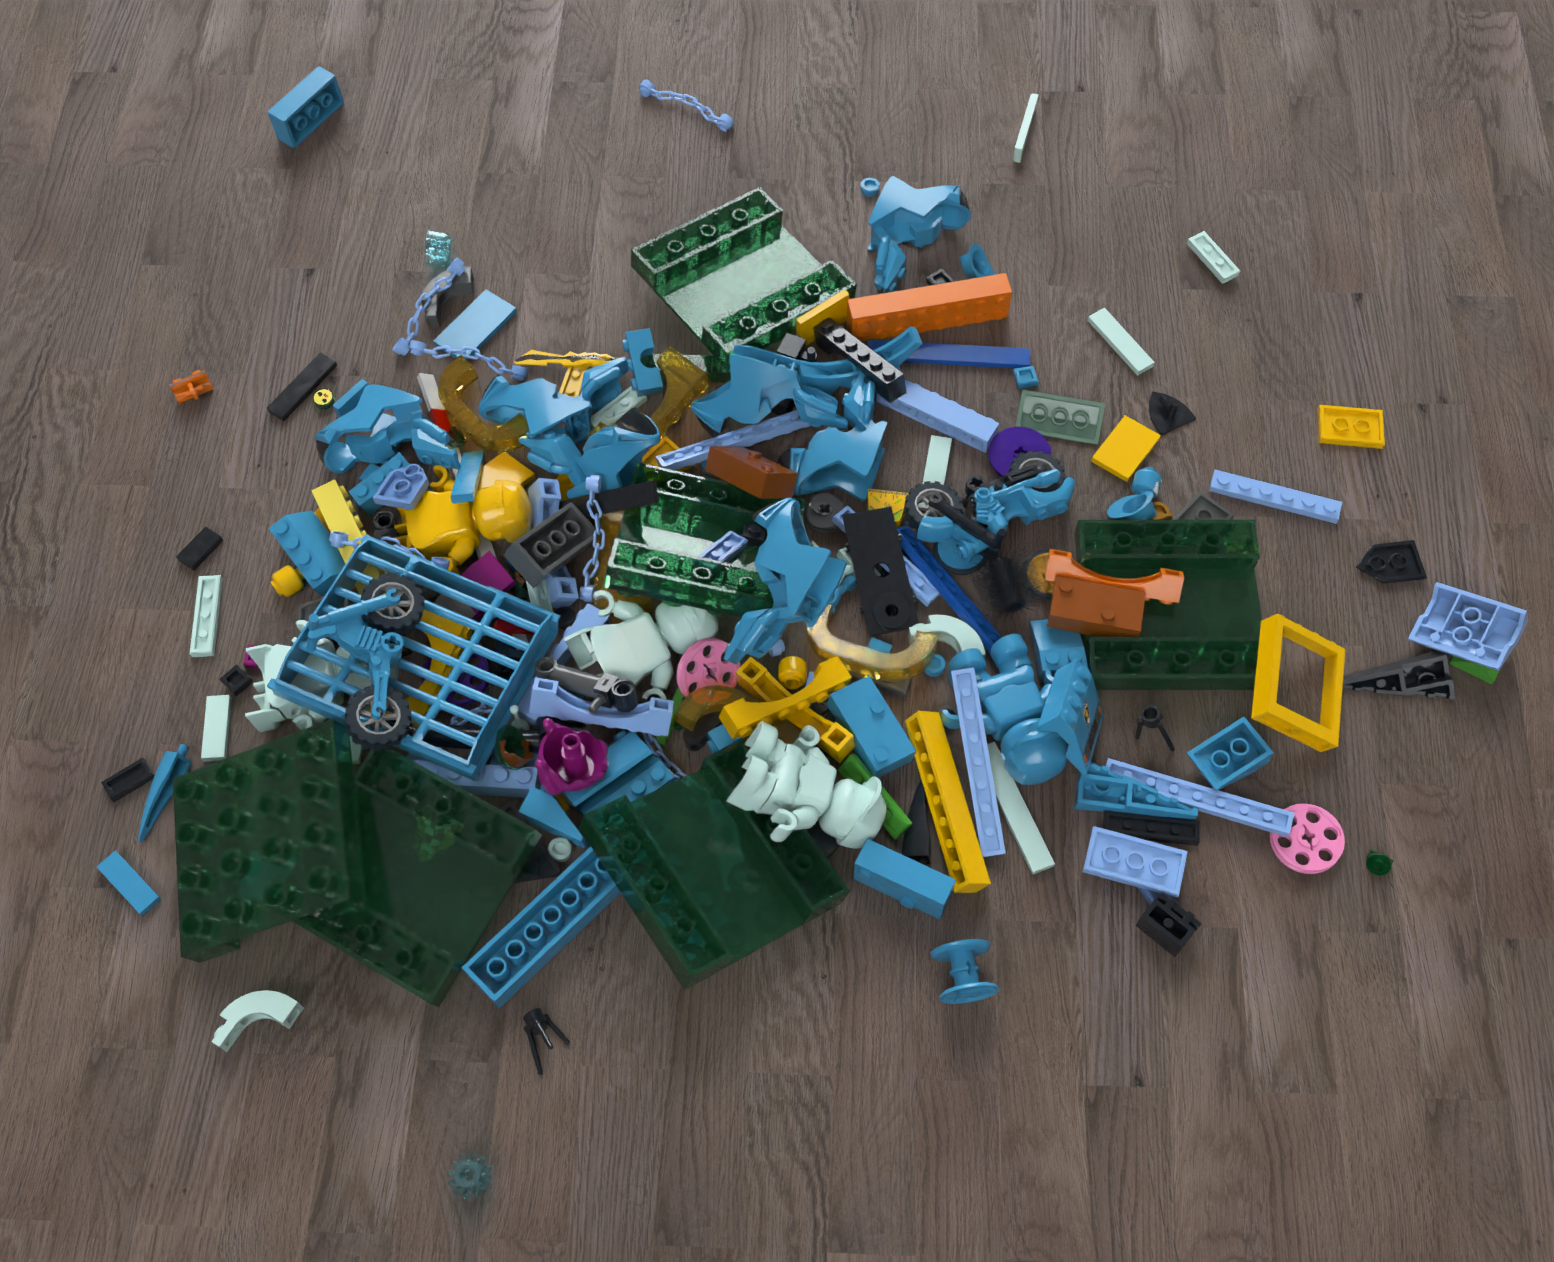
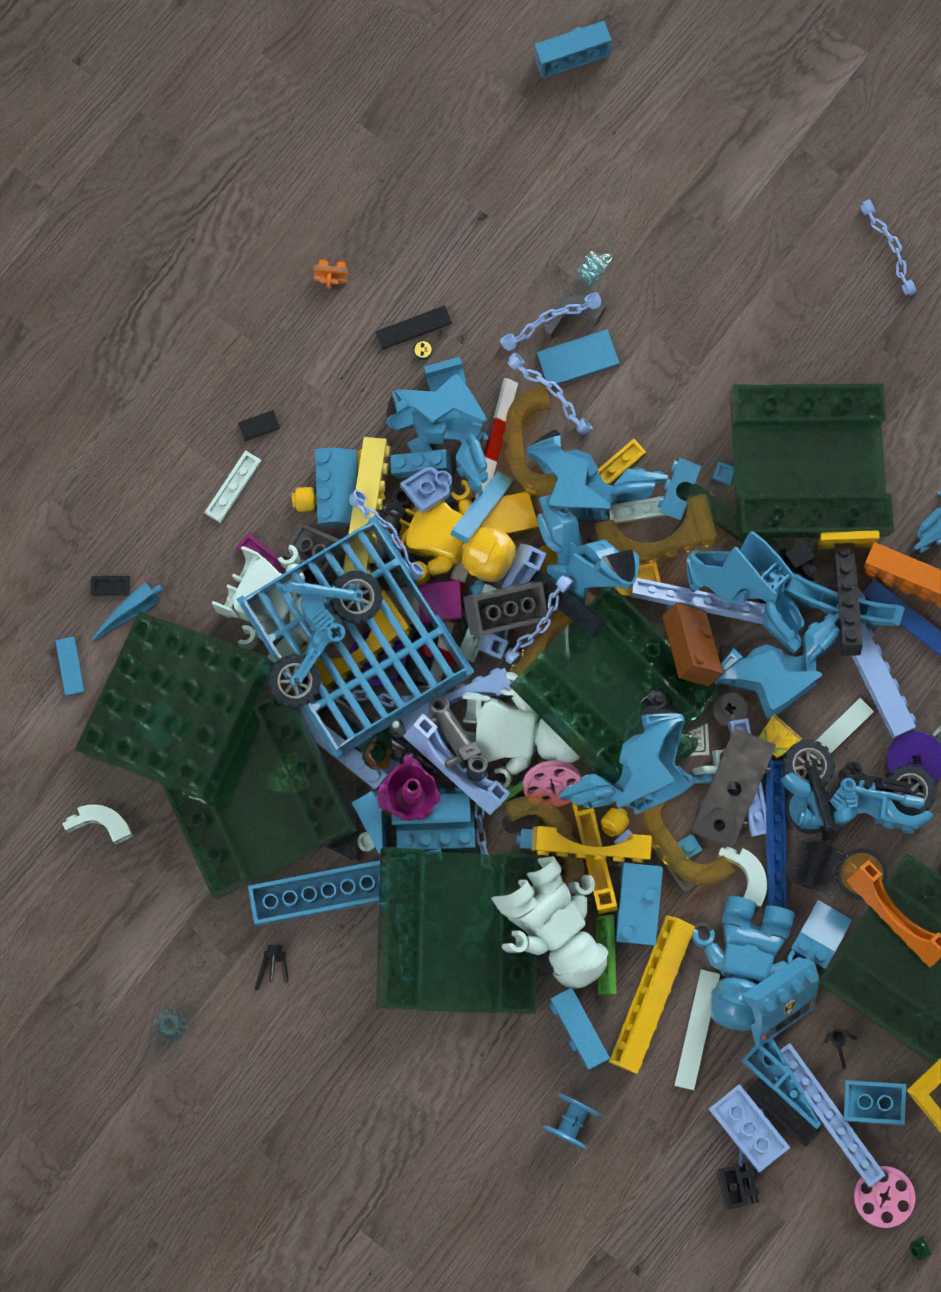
camera: 40 degrees right, 15 degrees up
light aqua tile [201,695,232,762] -> none
black plate [219,664,253,696] -> none
tile [447,426,467,450] -> none
yellow sword [514,350,619,368] -> none
black tile [554,607,576,630] -> none
medium blue tile [693,531,748,576] -> none
black piece [902,780,931,866] -> none
dark azure tile [923,653,946,677] -> none
light blue plate [951,667,1006,857] -> none
dark orange brick [1047,576,1146,644] -> none
none -> dark azure tile [712,461,736,486]

